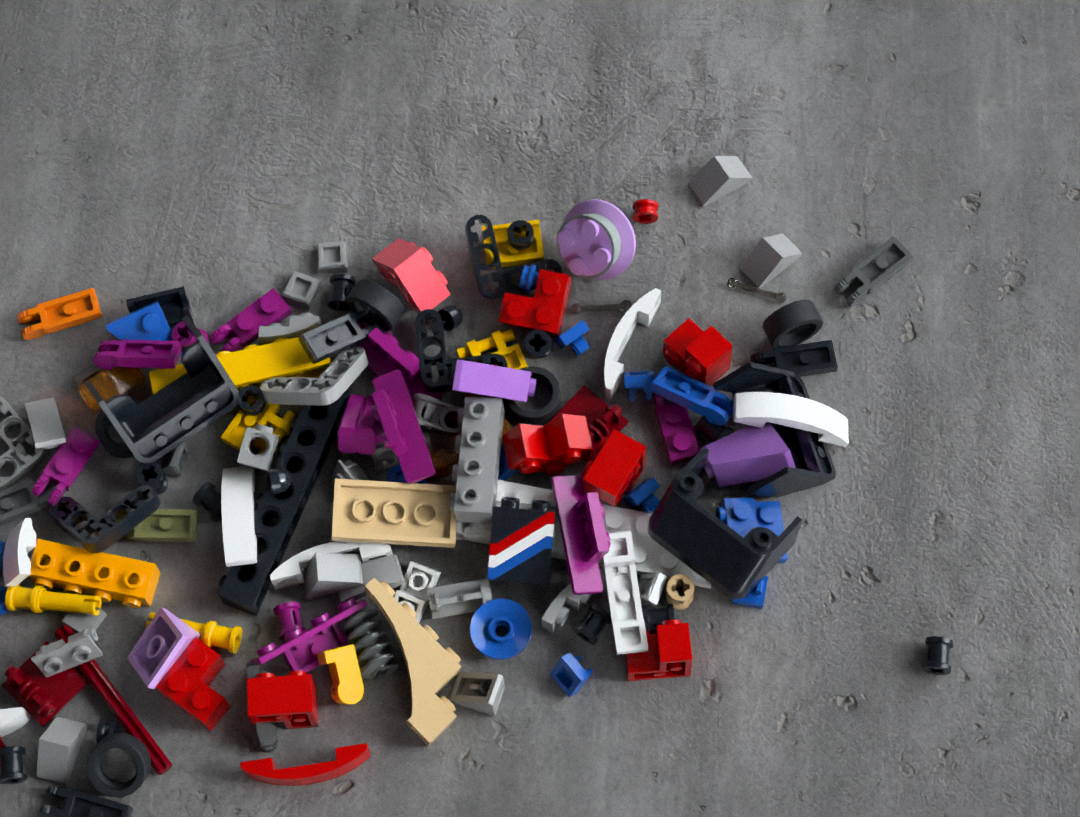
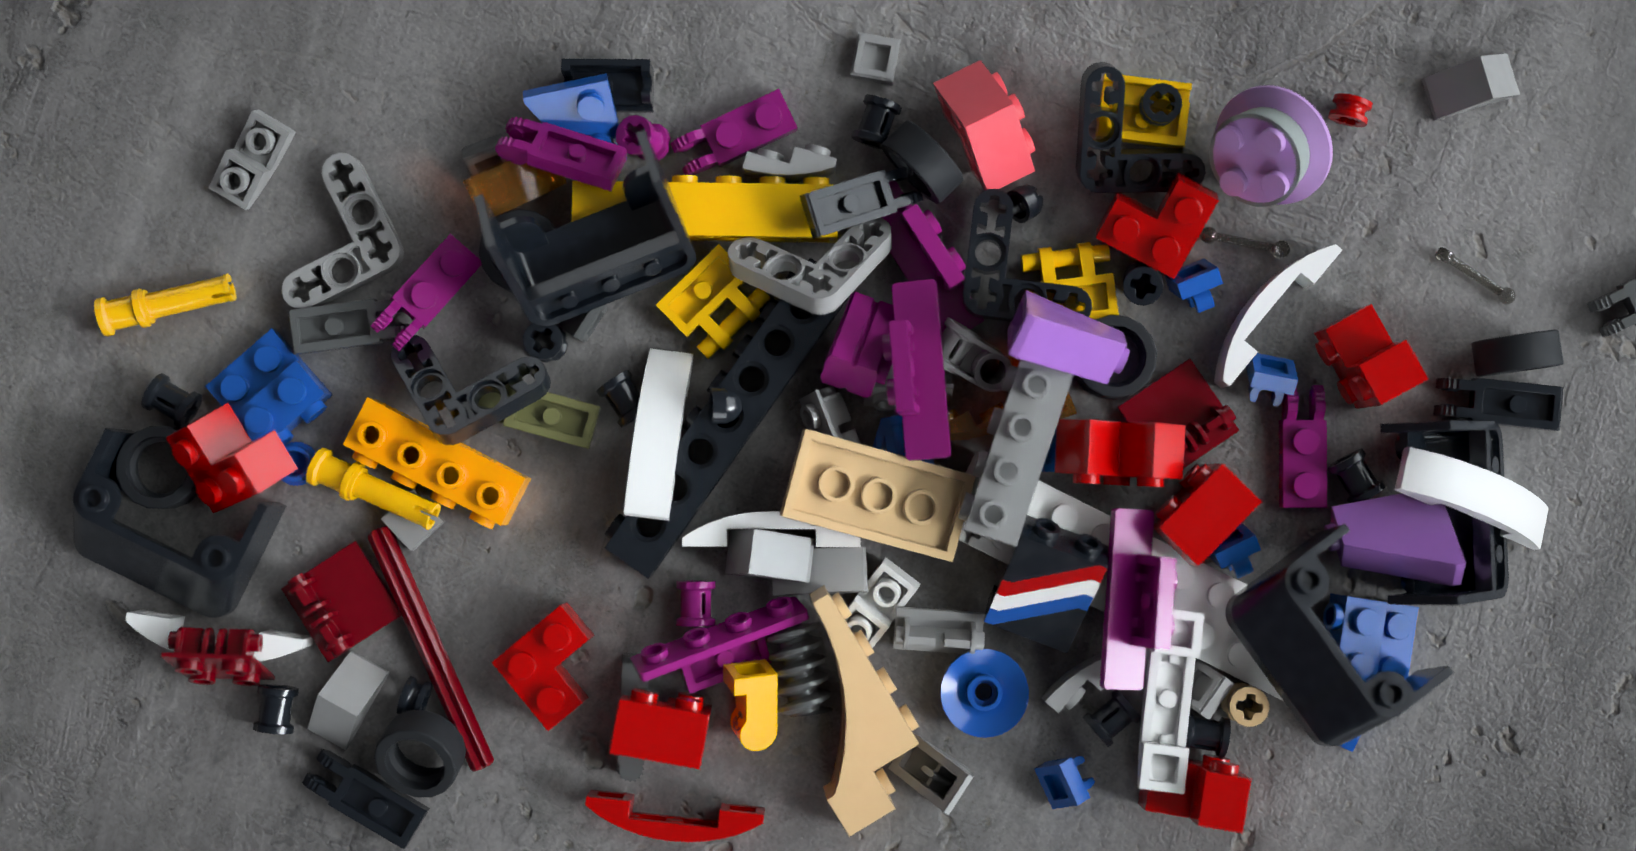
camera: 10 degrees right, 20 degrees up
white slope [3,518,36,587] -> none
orange hinge [17,288,103,340] -> none
light grey slope [24,397,66,449] -> none
light grey hinge [31,628,103,678] -> none
lavender slope [127,607,201,689] -> none
yellow pin [146,612,242,654] -> none
light grey brick [237,424,279,471] -> none
black bush [238,385,266,416] -> none
light grey tile [282,271,321,309] -> none
blue plate [518,264,539,294] -> none
blue hinge [649,366,734,426] -> none
light grey slope [739,233,802,290] -> none

